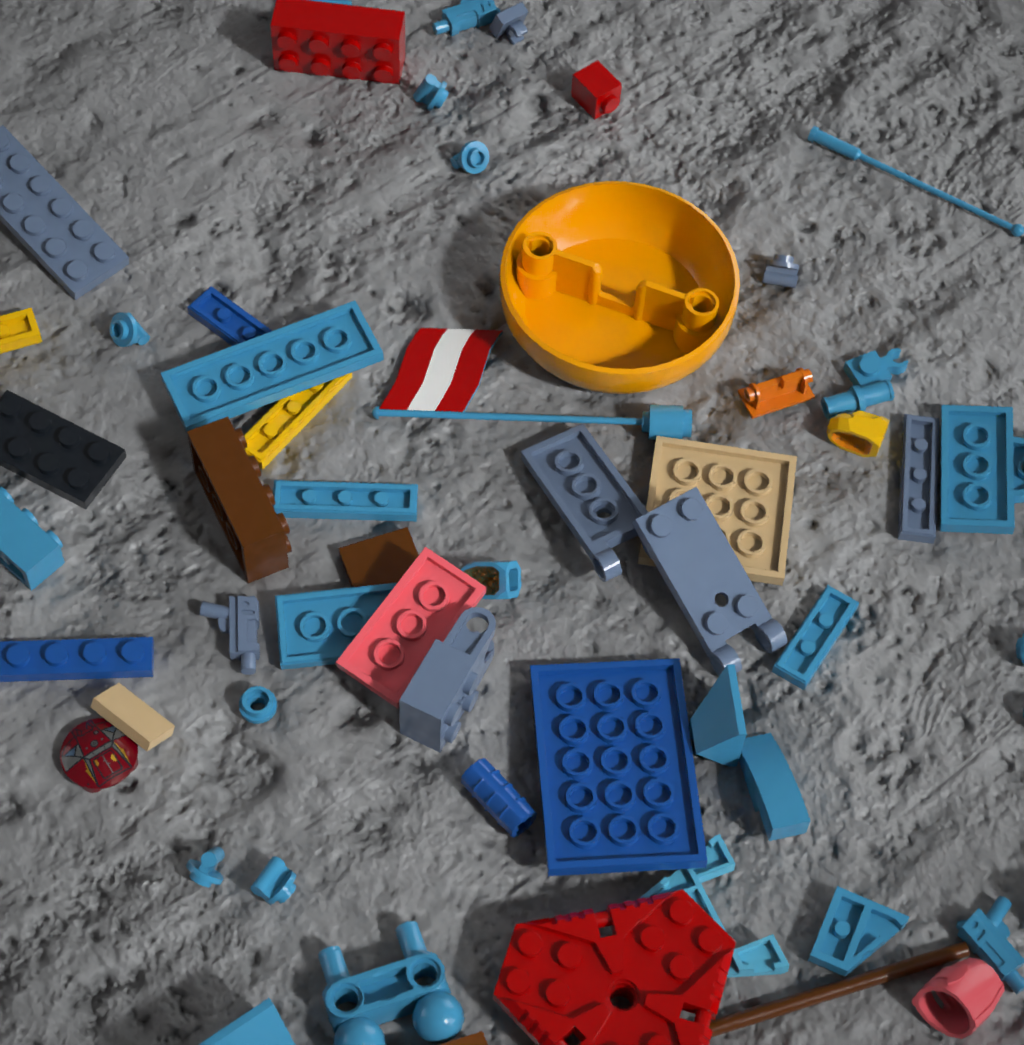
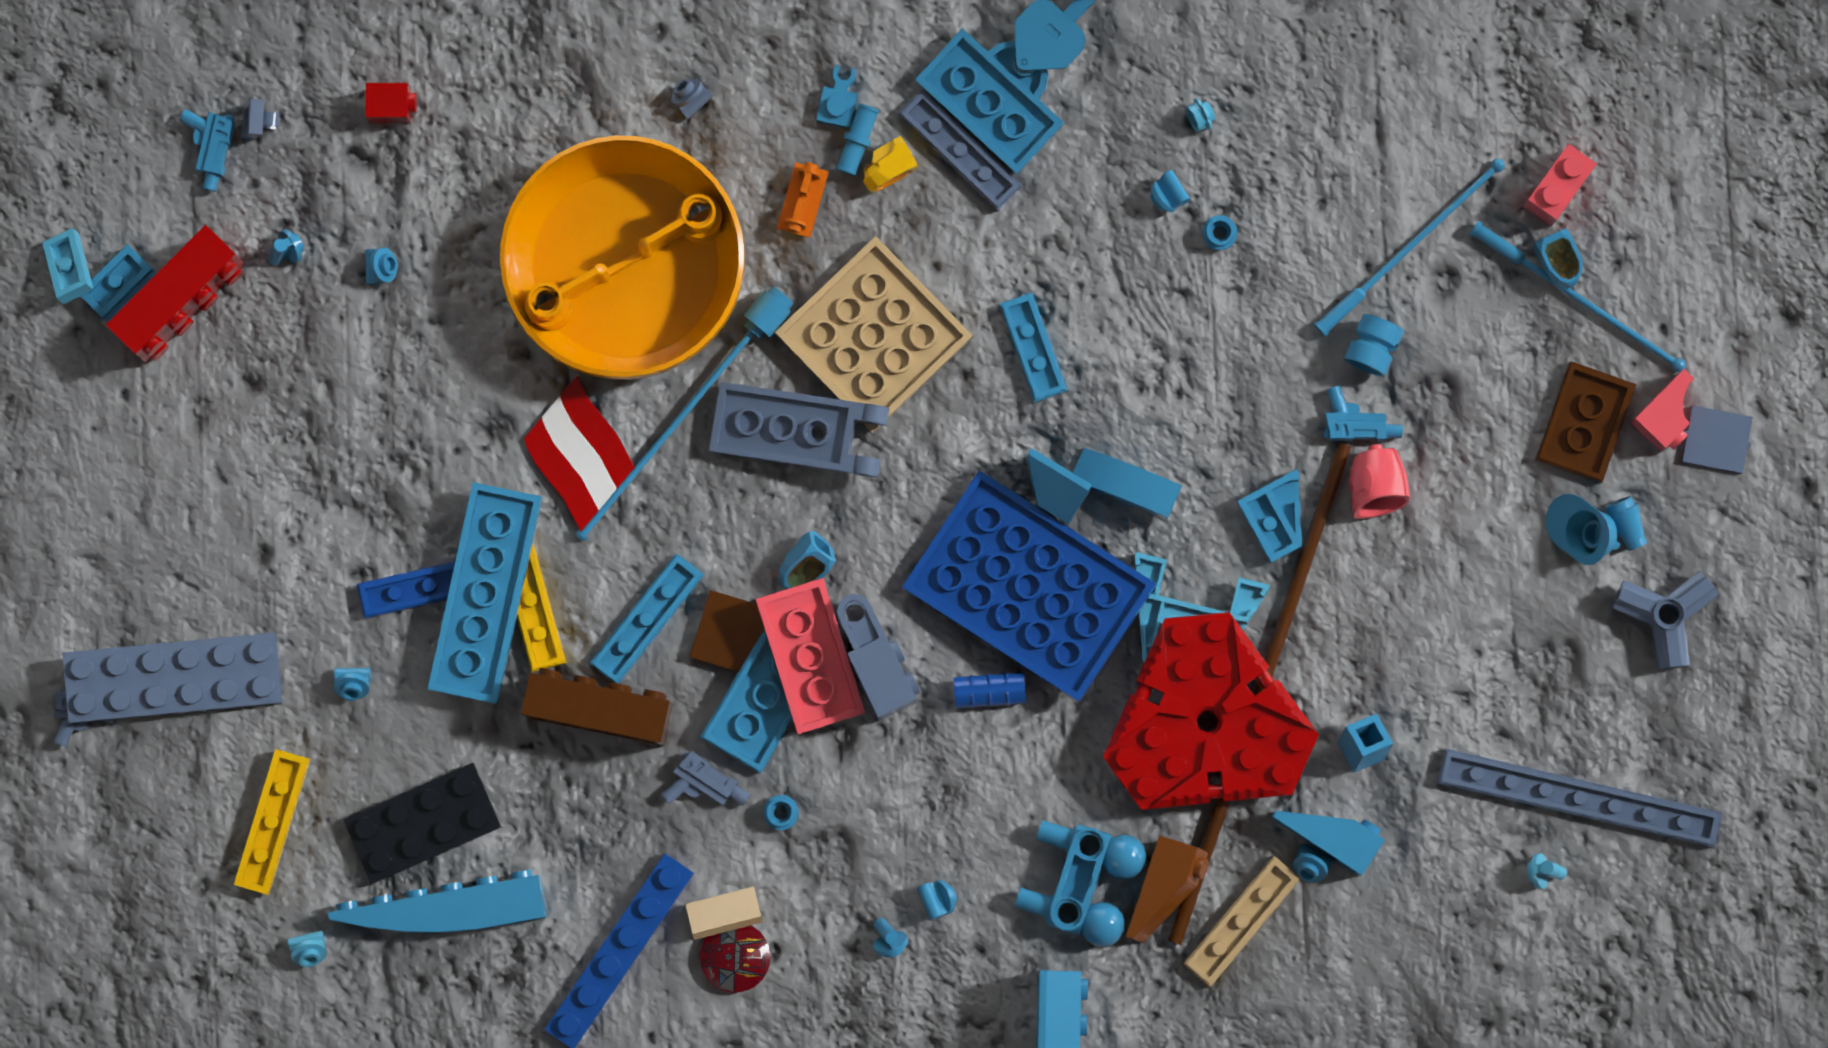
camera: 50 degrees left, 25 degrees up
sand blue hinge [632,487,787,676] -> none

